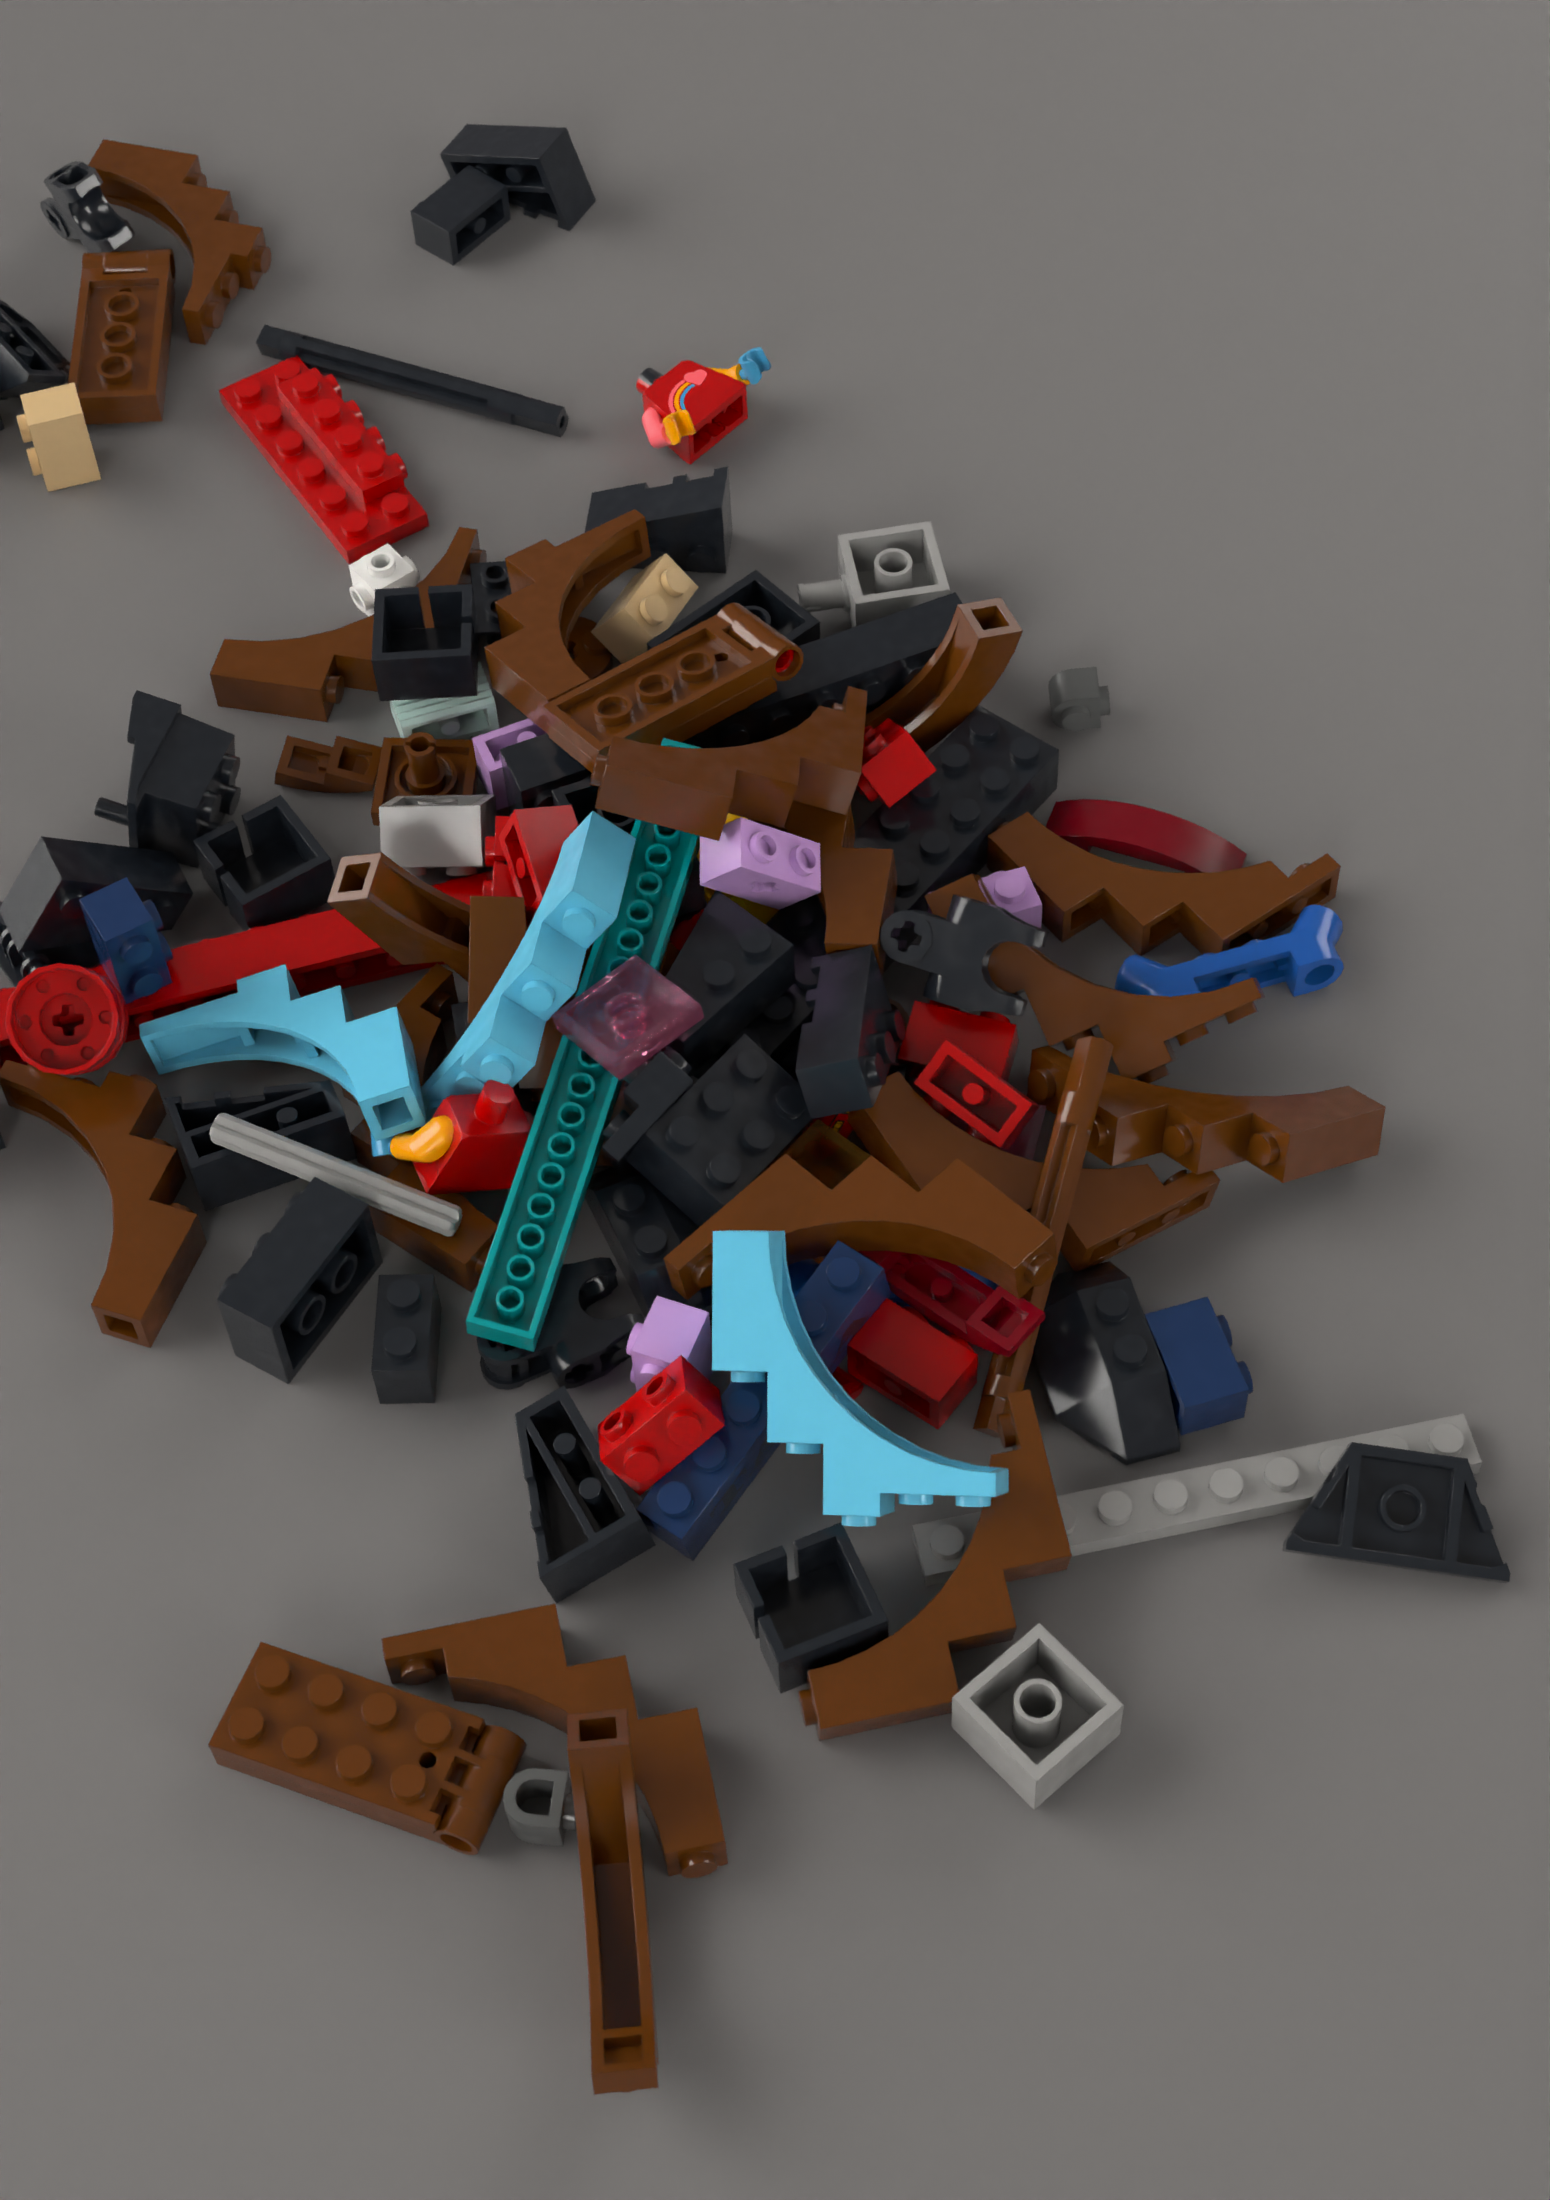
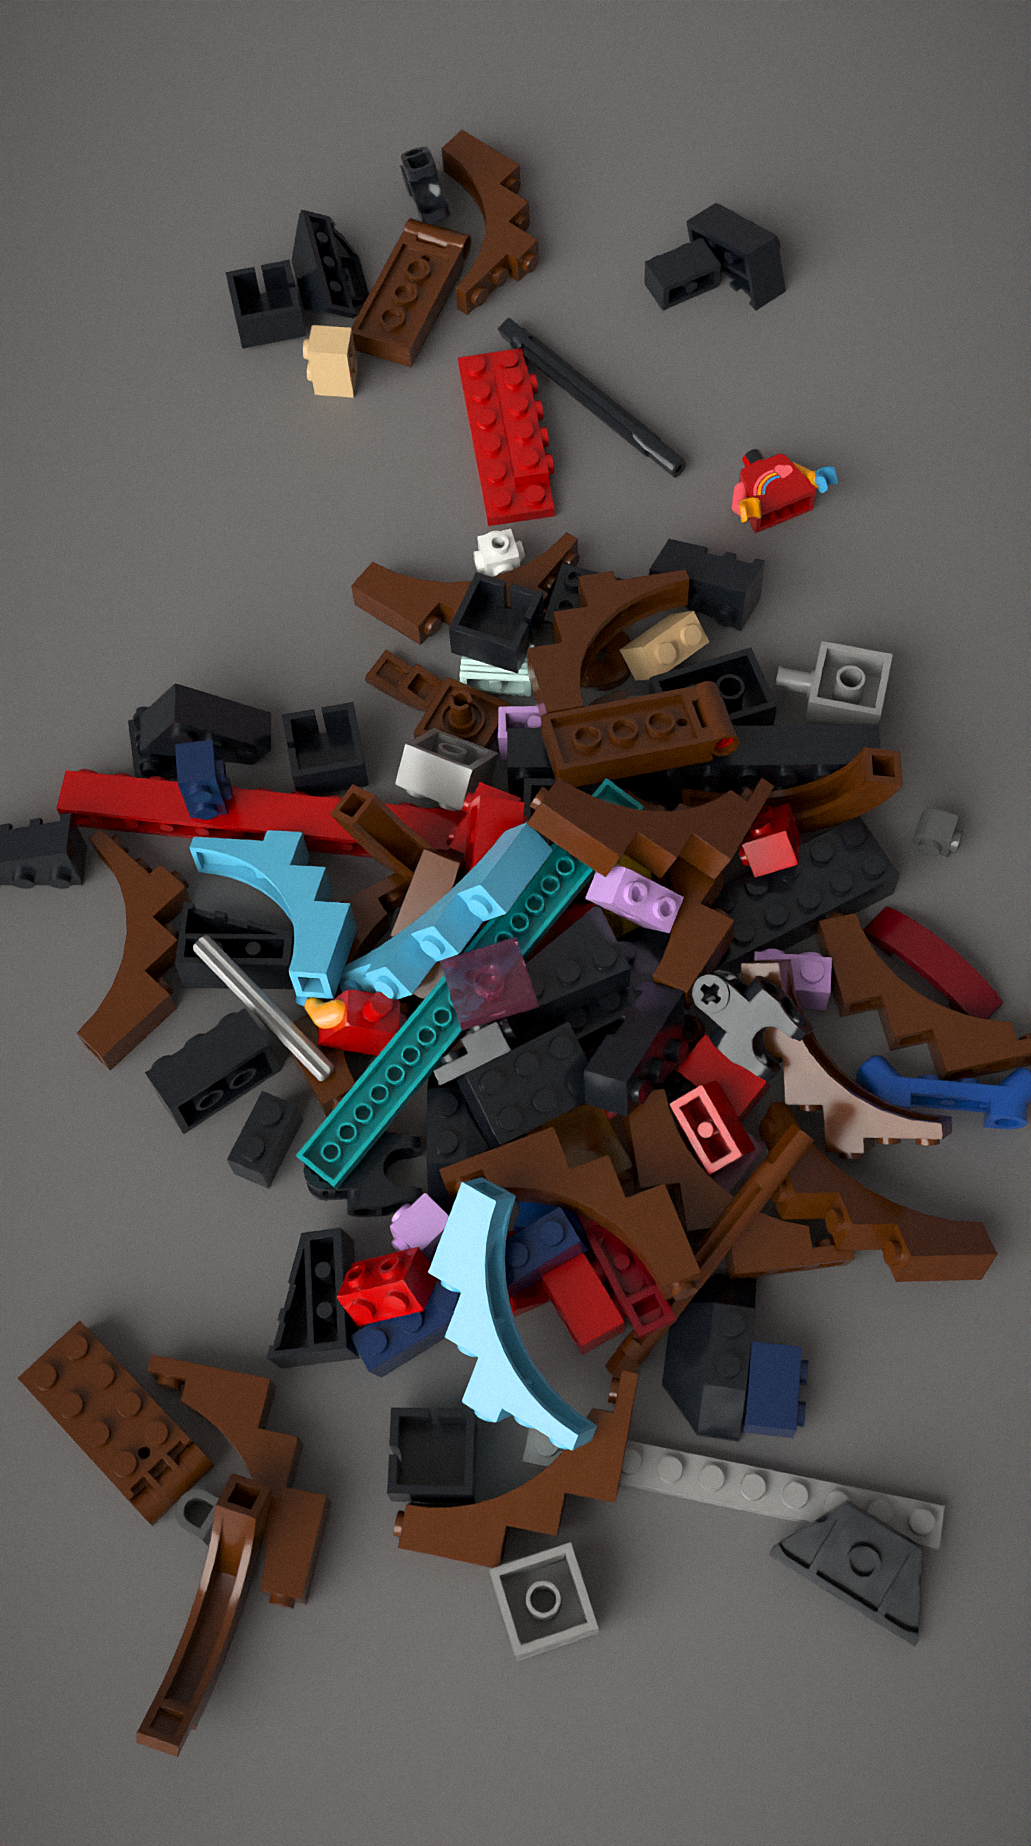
camera: 25 degrees right, 10 degrees up
red wheel [5,963,129,1076] -> none
black piece [94,690,241,868] -> none

